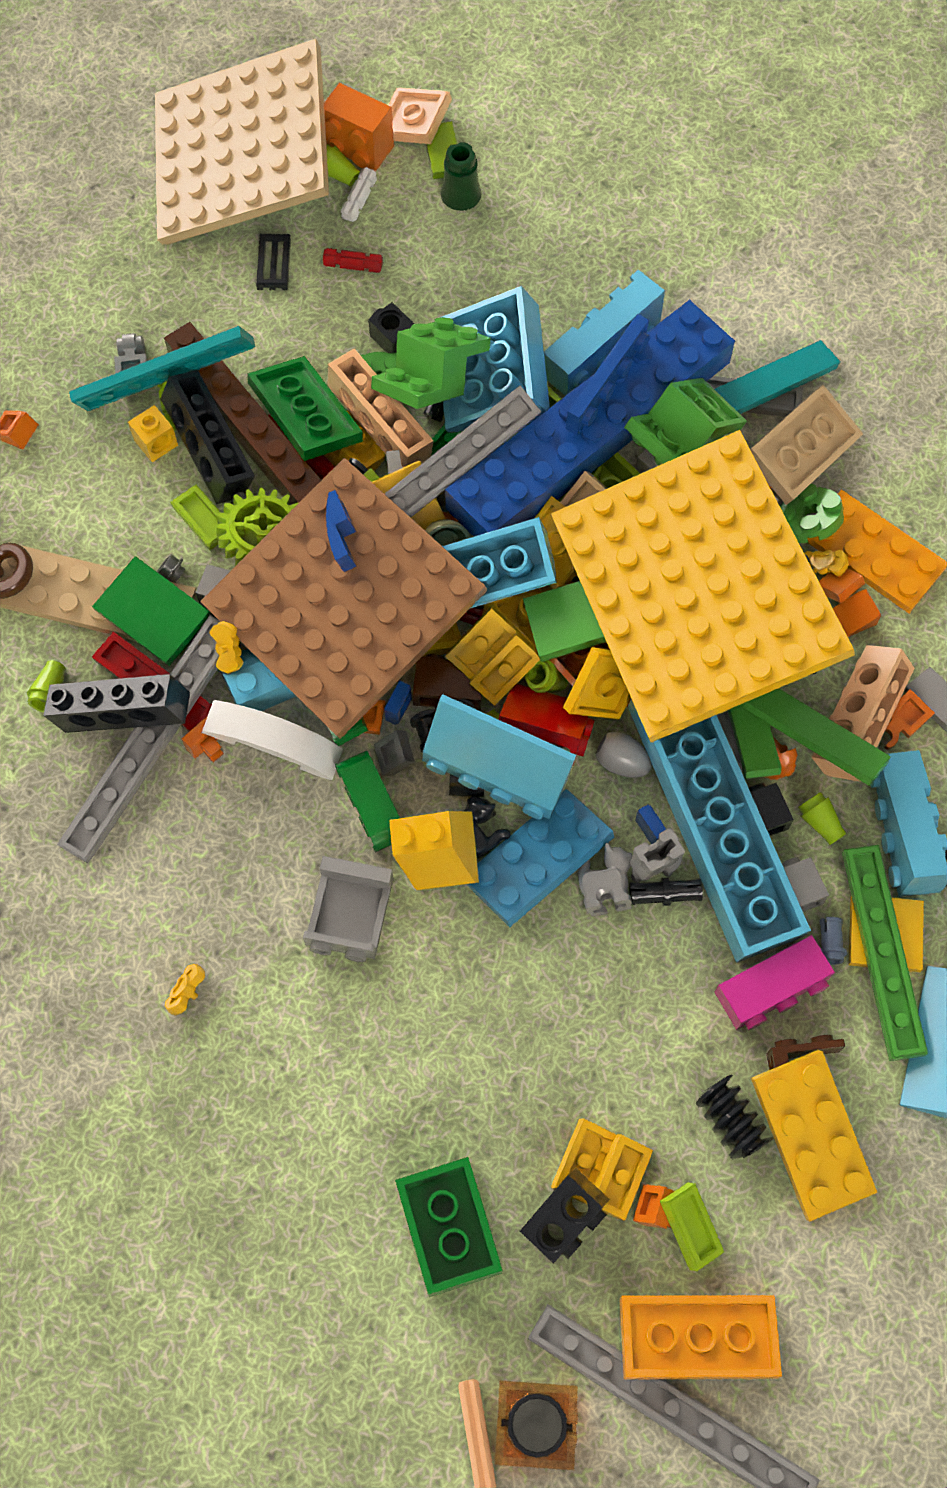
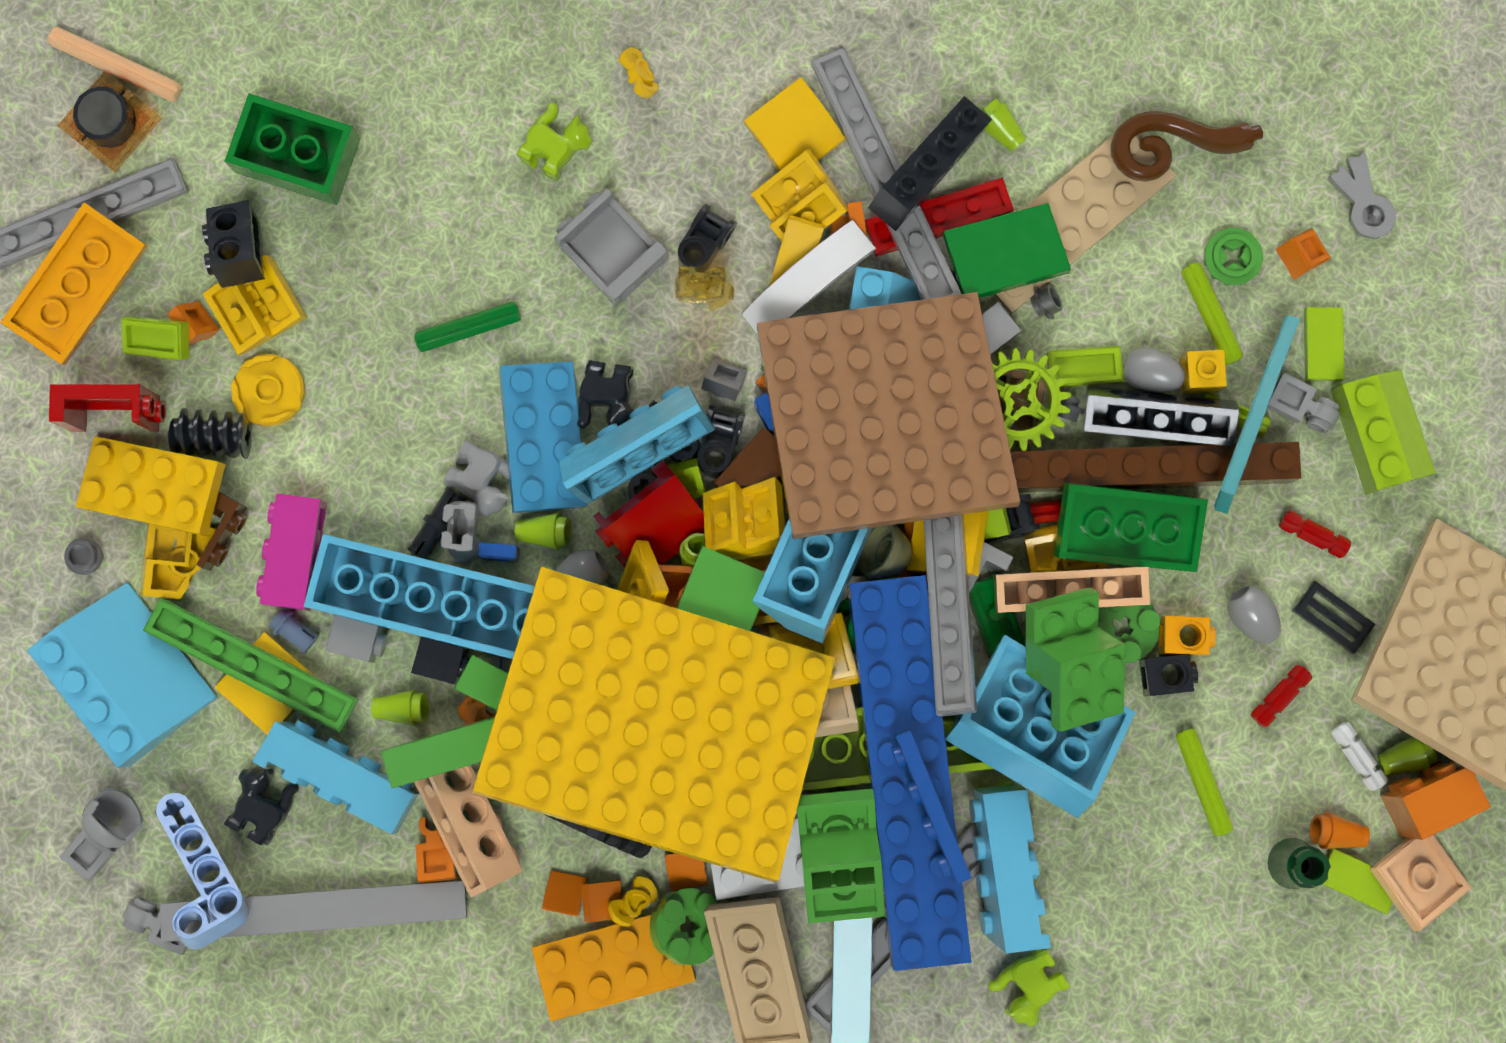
camera: 125 degrees right, 15 degrees up
yellow piece [209,621,244,674] -> none
blue slope [326,490,356,572] -> none
green beam [335,750,400,852] -> none
yellow slope [389,811,479,890] -> none
none -> red panel [49,384,166,432]
none -> flat silver plate [64,538,103,575]
none -> yellow slope [140,523,217,599]
none -> yellow tile [231,354,306,427]
none -> green axle [414,302,521,352]
none -> lime cone [515,513,571,550]
none -> lime animal [516,103,593,182]
none -> clear yellow animal [674,266,735,312]
none -> black piece [678,204,737,276]
none -> yellow slope [744,77,845,171]
none -> yellow slope [751,149,848,242]
none -> yellow tile [769,215,825,286]
none -> lime animal [988,949,1070,1027]
none -> light grey animal [1123,347,1185,393]
none -> light orange brick [1158,616,1216,656]
none -> lime axle [1176,728,1233,836]
none -> lime axle [1181,262,1244,365]
none -> bright green gear [1204,228,1263,286]
none -> light grey animal [1227,586,1281,644]
none -> red axle [1279,510,1351,558]
none -> lime tile [1304,307,1345,381]
none -> orange cone [1309,812,1370,849]
none -> lime slope [1331,370,1436,495]

